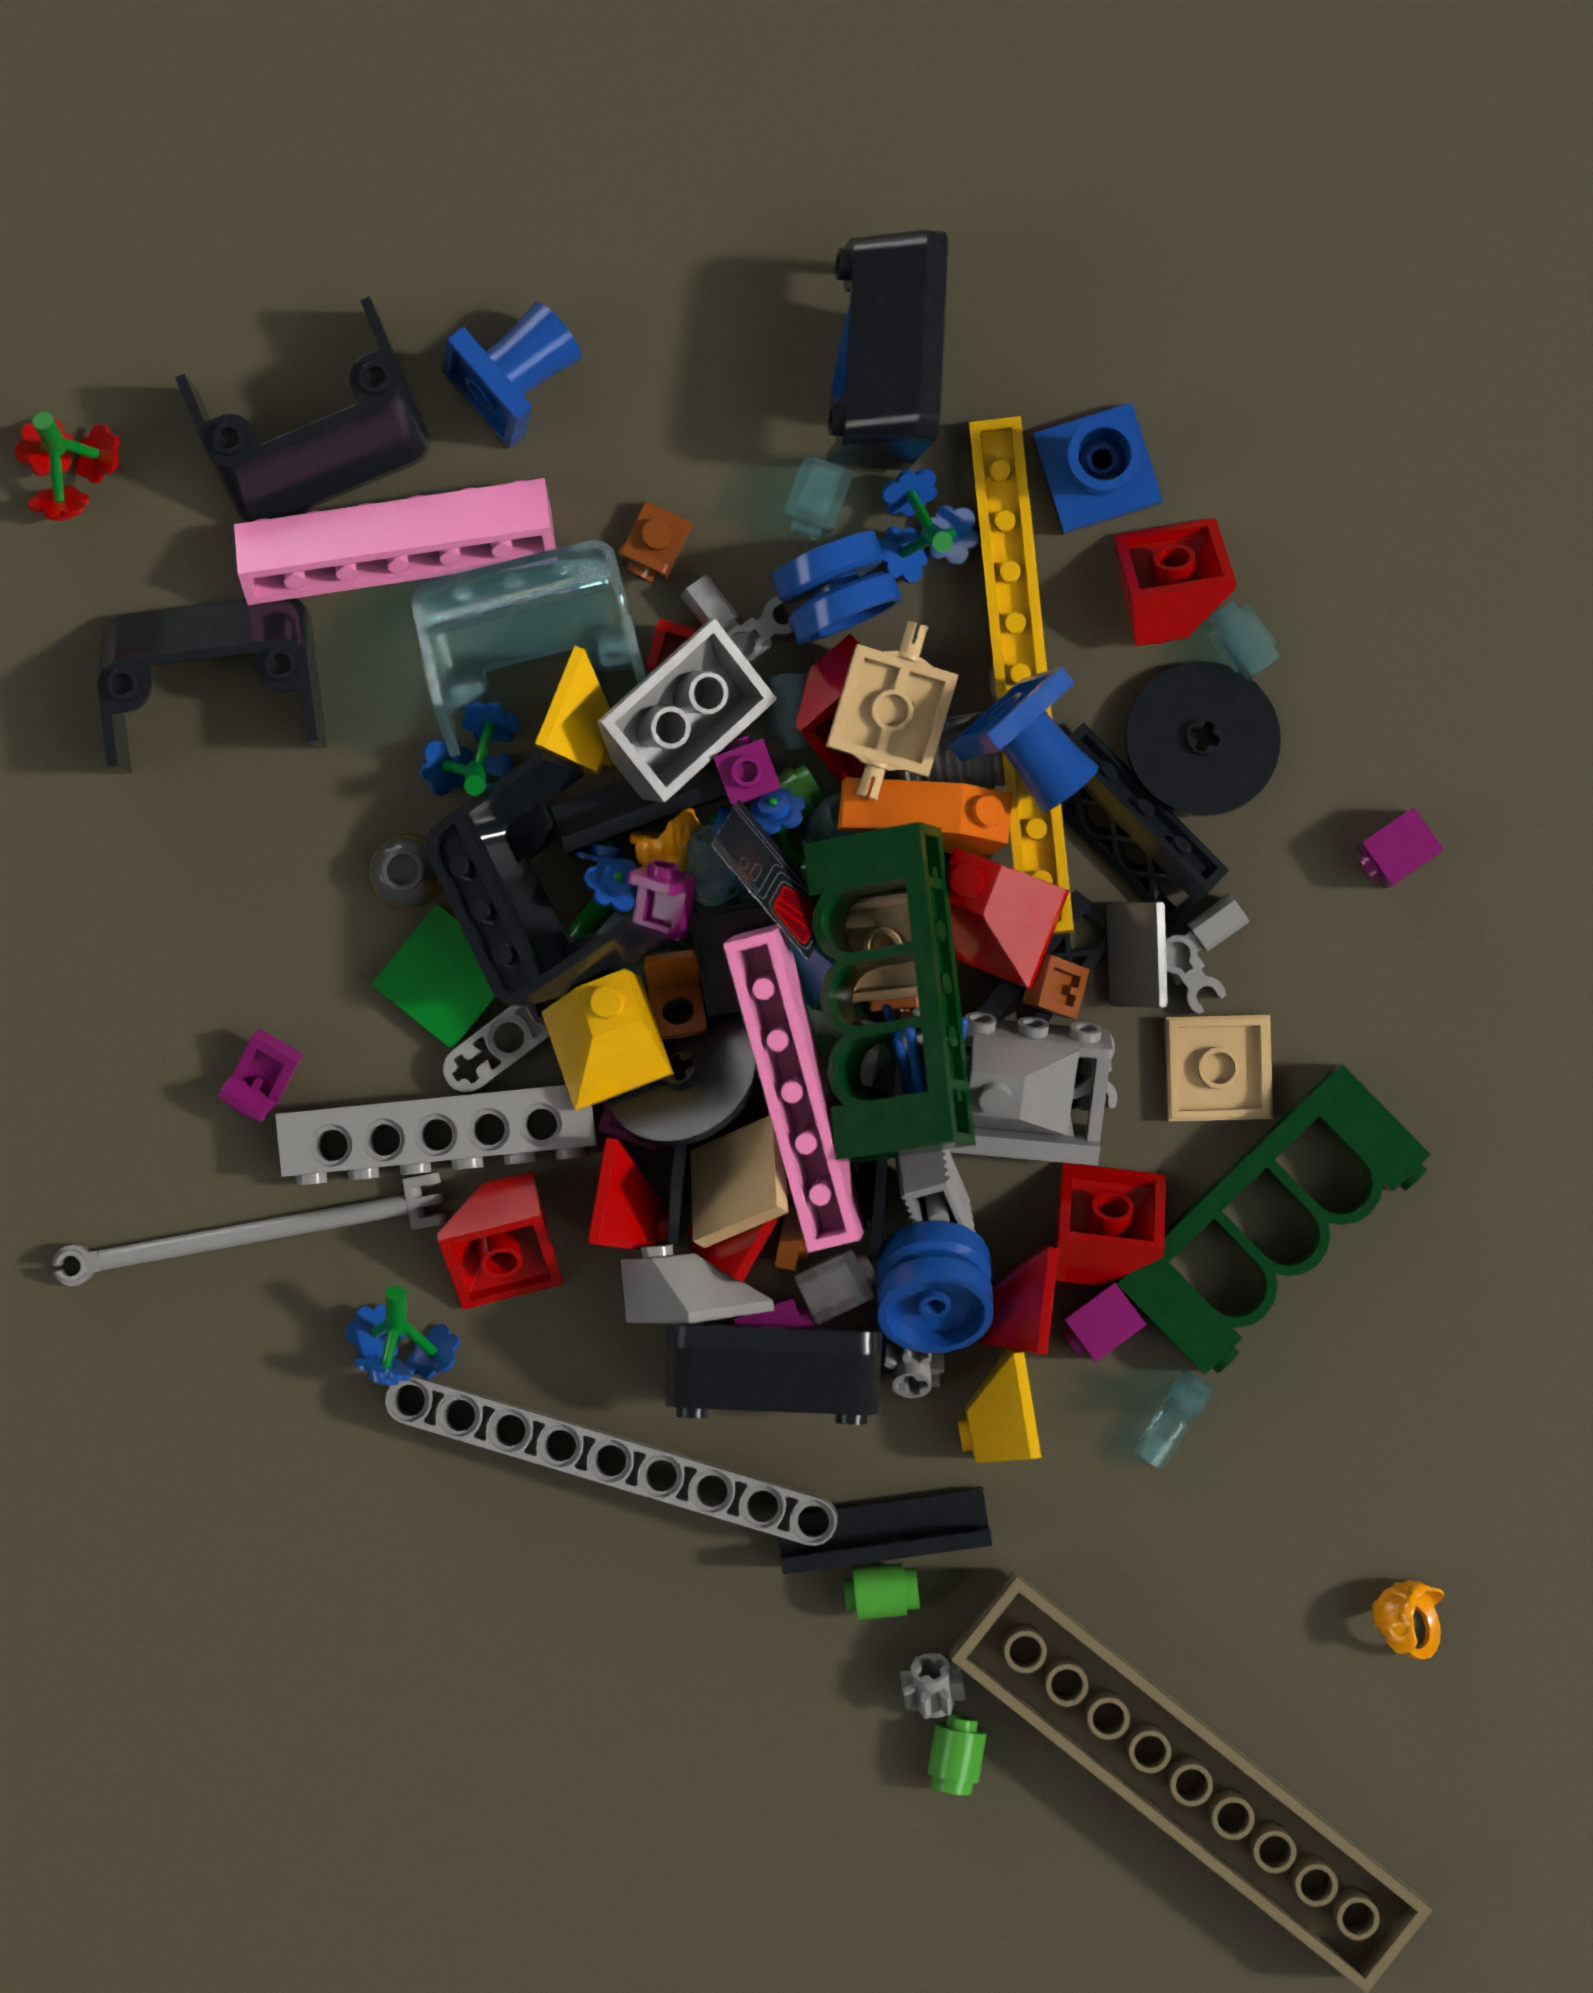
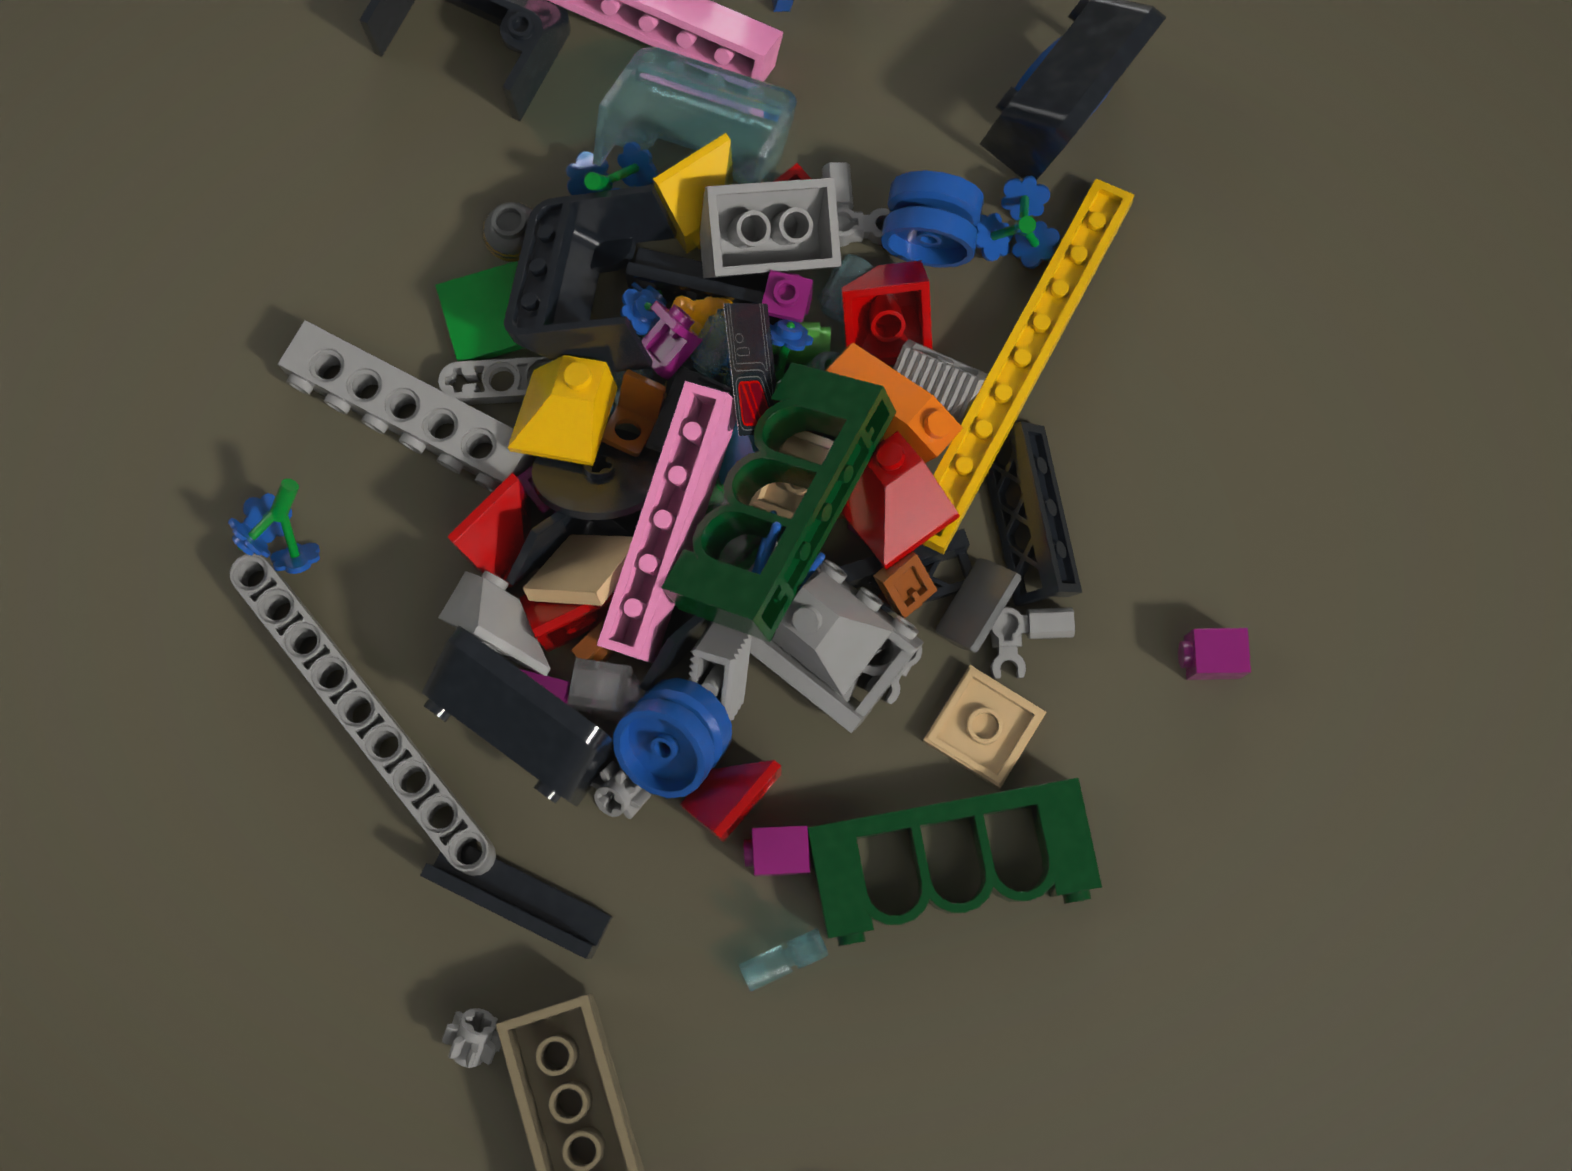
camera: 35 degrees right, 10 degrees down
light grey hinge [51,1172,448,1287] -> none
magenta bracket [218,1028,304,1122] -> none
red slope [437,1171,564,1310] -> none
dark orange bracket [618,501,693,583] -> none
clear light blue brick [783,453,854,540] -> none
tan plate [825,621,959,801] -> none
bright green brick [843,1563,920,1621] -> none
bright green brick [927,1714,987,1796] -> none
blue plant [948,667,1099,812] -> none
yellow slope [957,1348,1042,1463] -> none
blue plant [1032,403,1163,535] -> none
red slope [1052,1163,1166,1287] -> none
red slope [1113,518,1236,647] -> none
black piece [1125,661,1281,817] -> none
clear light blue brick [1206,600,1281,681] -> none

